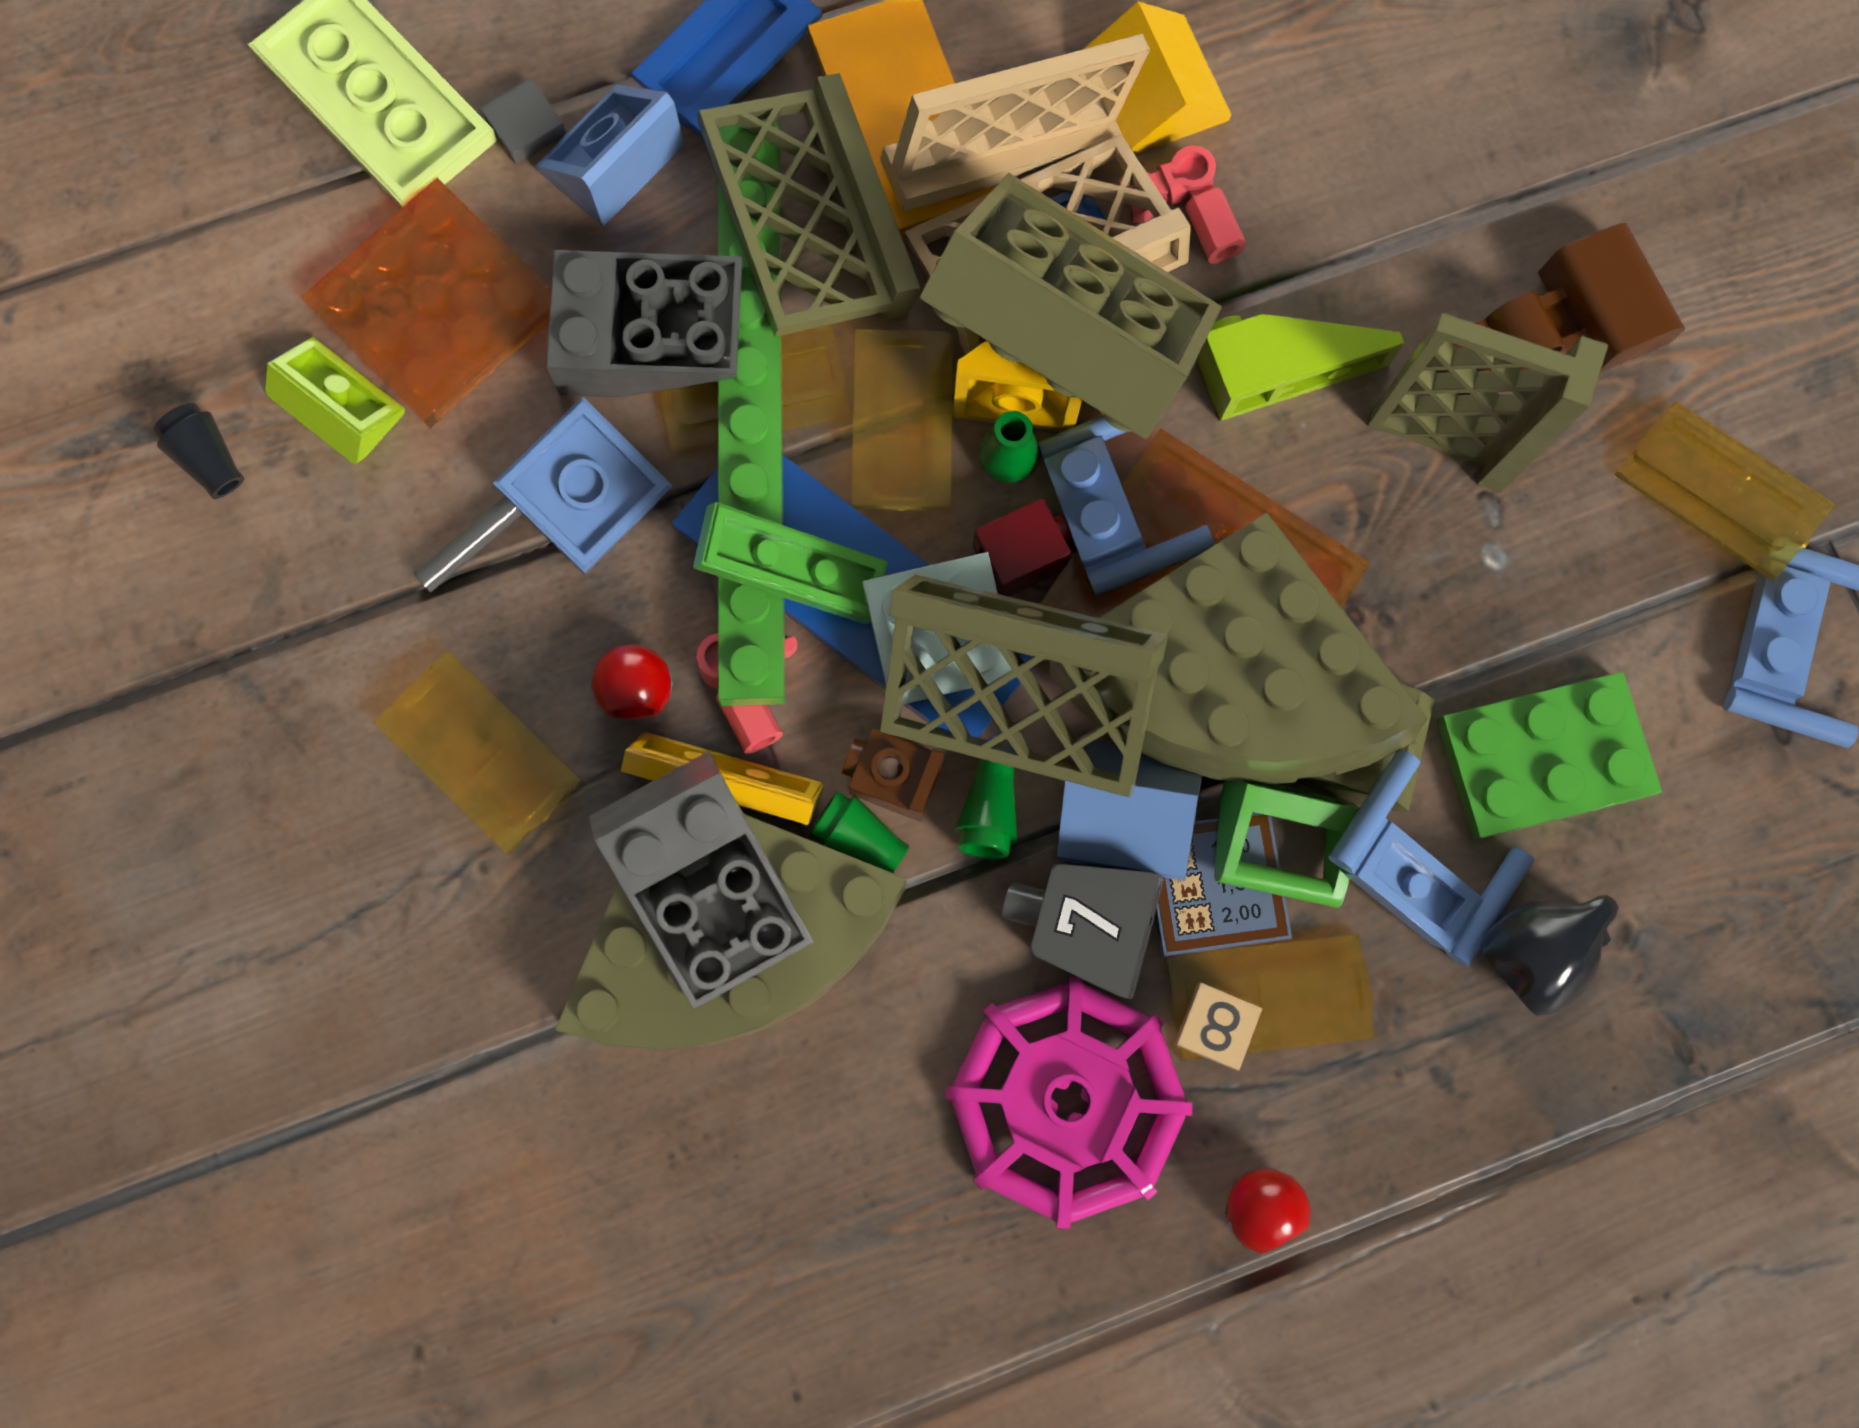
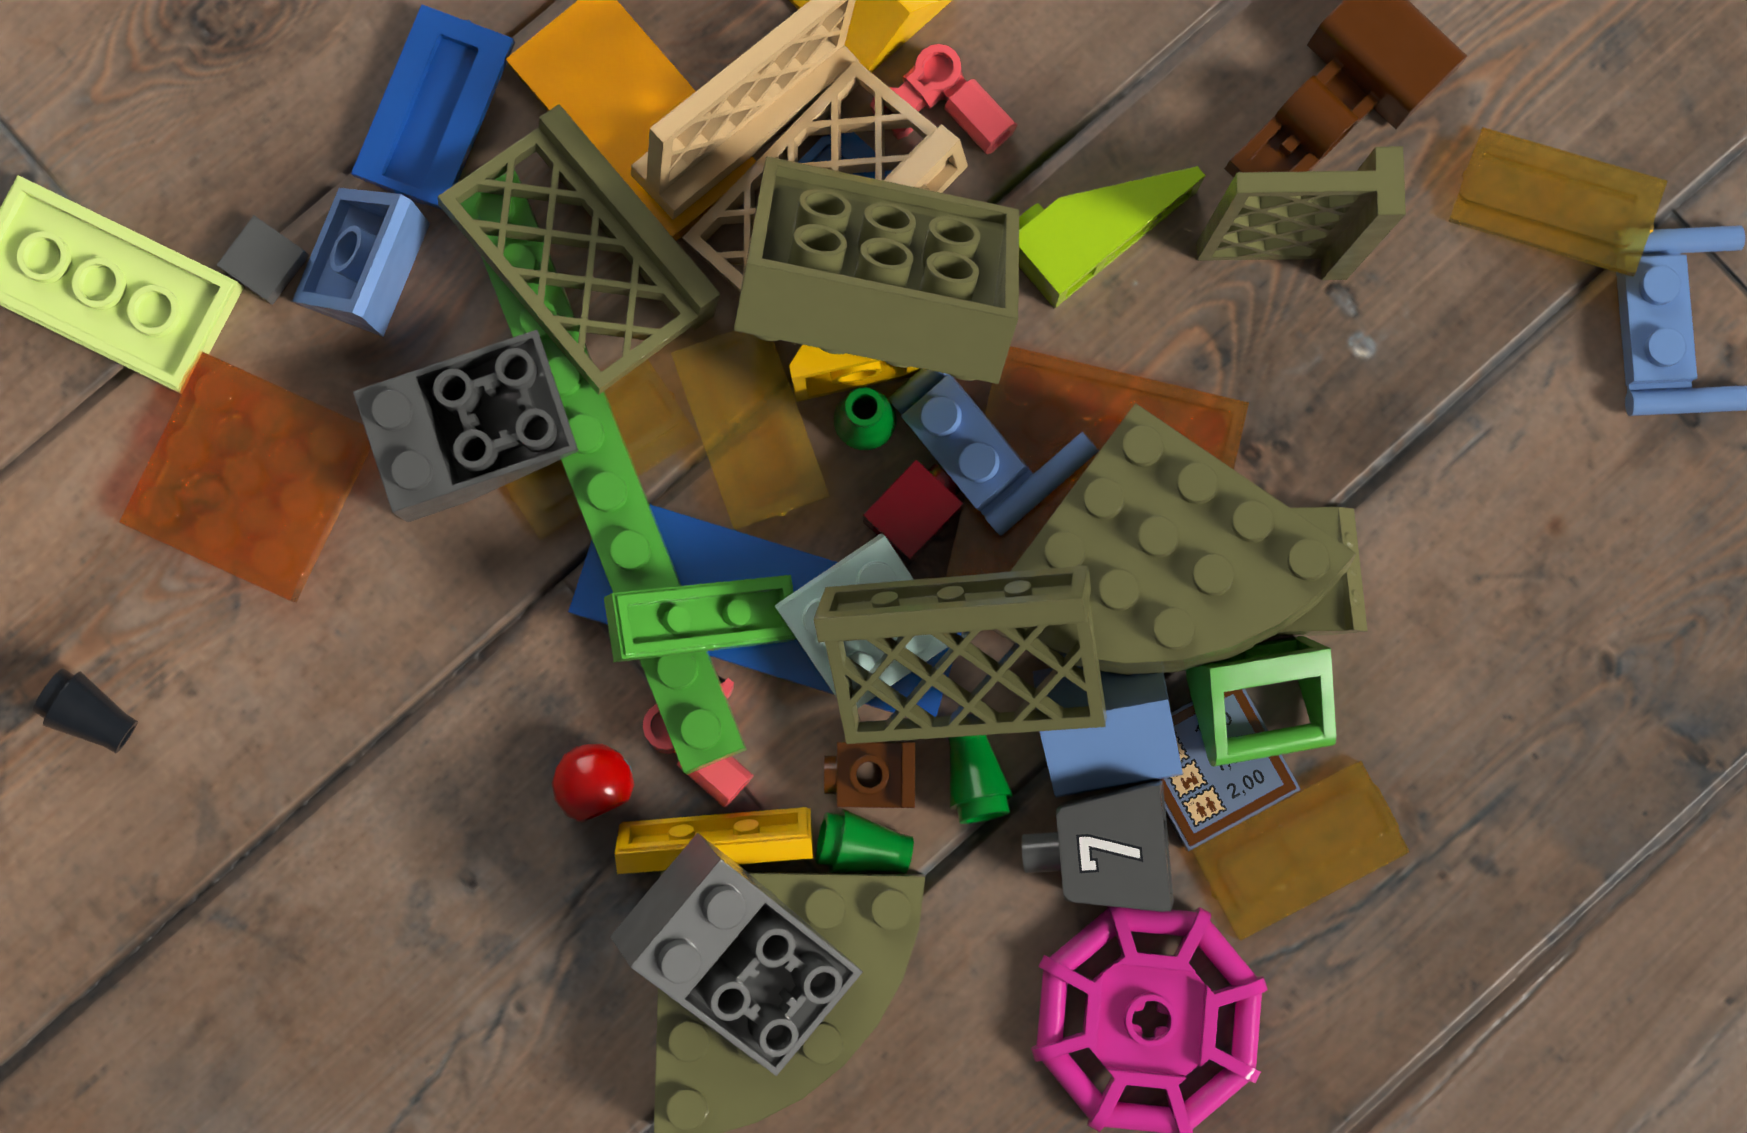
camera: 15 degrees left, 5 degrees up
lime slope [265,337,405,465] -> none
clear yellow piece [373,650,582,855] -> none
dark grey piece [414,497,522,593] -> none
medium blue tile [493,397,673,575] -> none
tan tile [1174,983,1263,1071] -> none
red piece [1225,1168,1311,1254] -> none
medium blue plate [1328,749,1535,967] -> none
bright green plate [1436,672,1663,841] -> none
black piece [1480,895,1619,1016] -> none

